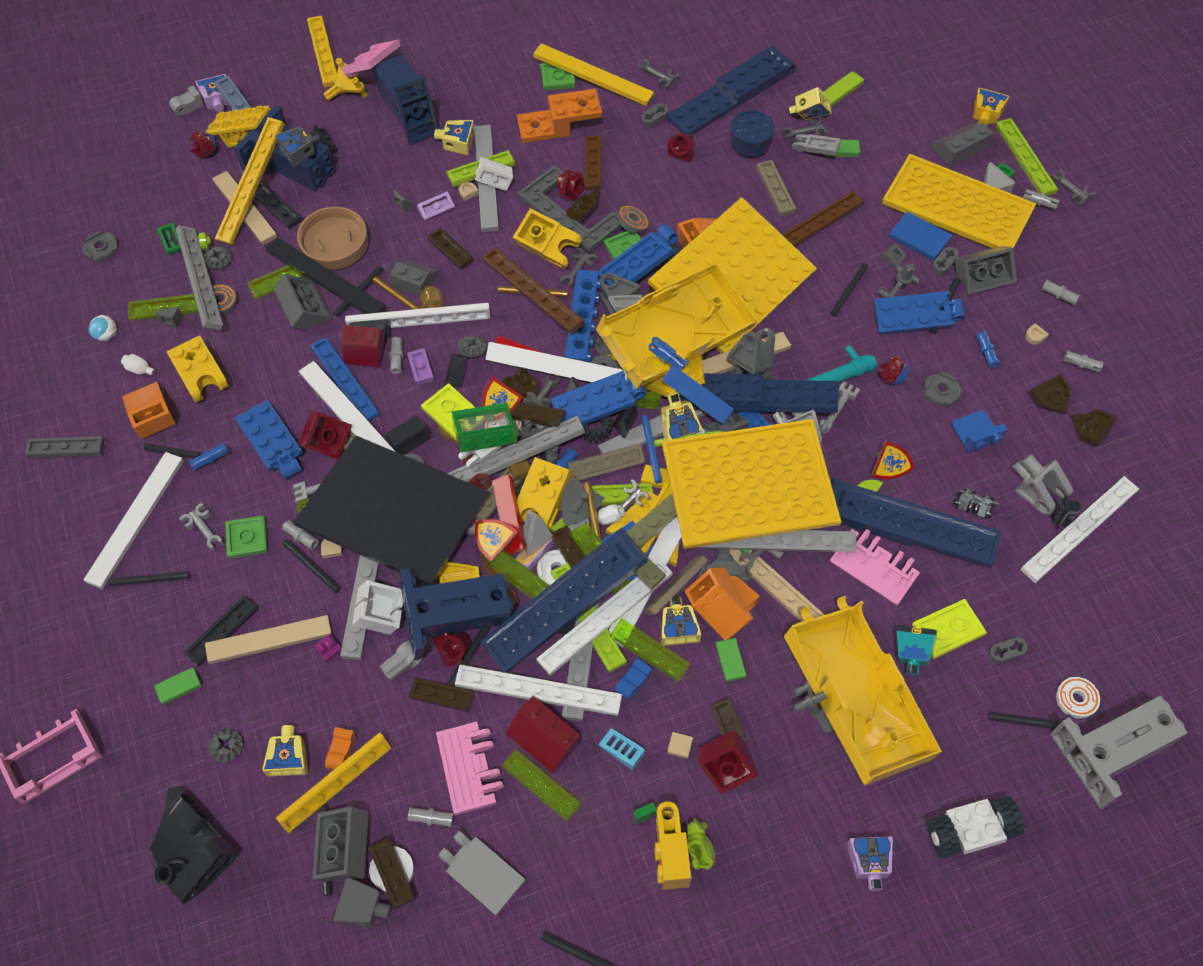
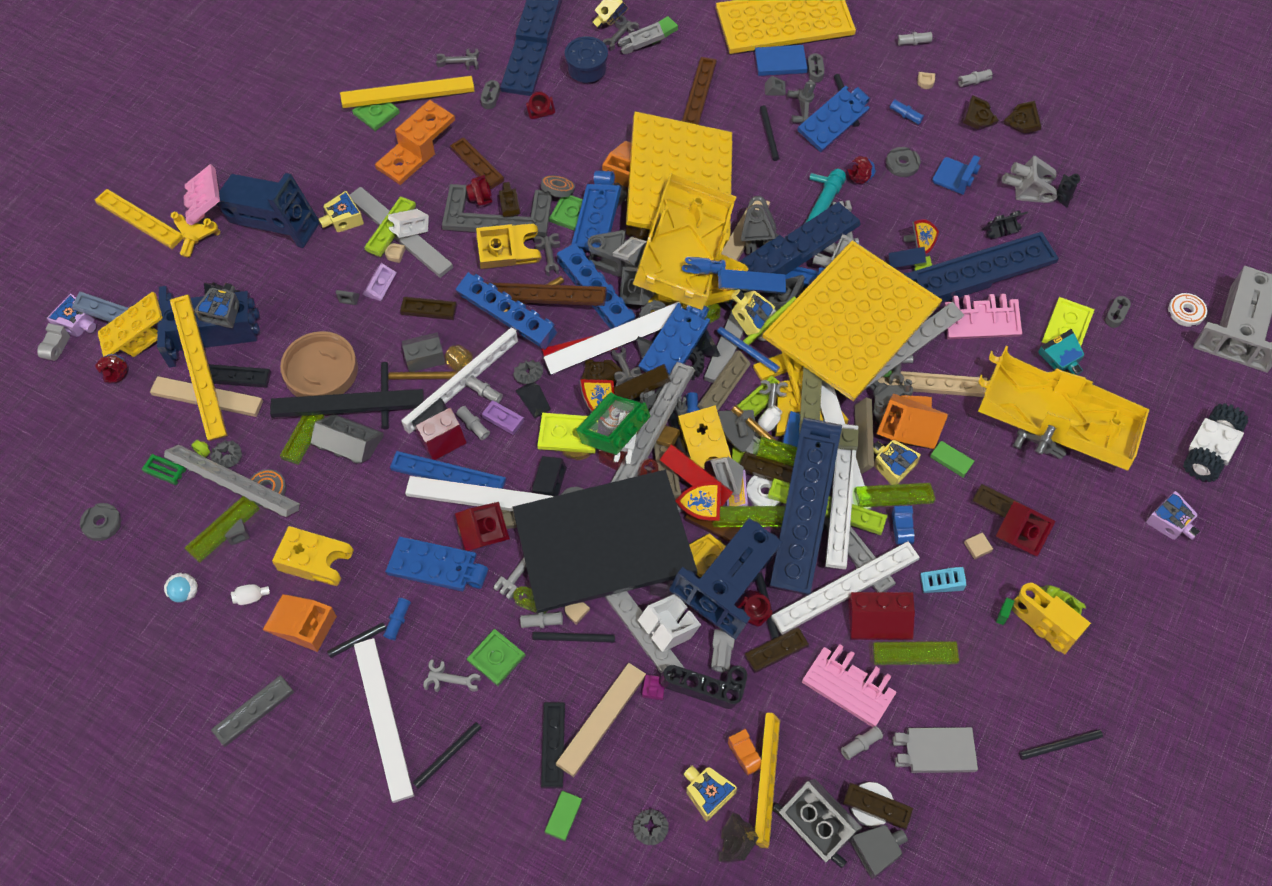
camera: 40 degrees left, 0 degrees up
dark tan tile [756,160,796,217] -> none
dark grey slope [954,246,1017,295] -> none
black bar [988,712,1062,729] -> none
white tile [1020,476,1139,583] -> none
none -> blue brick [455,272,558,350]
none -> light grey pin [465,375,503,403]
none -> black beam [660,665,748,709]
none -> clear smoke plate [719,812,759,863]
none -> dark blue slope [889,247,927,270]

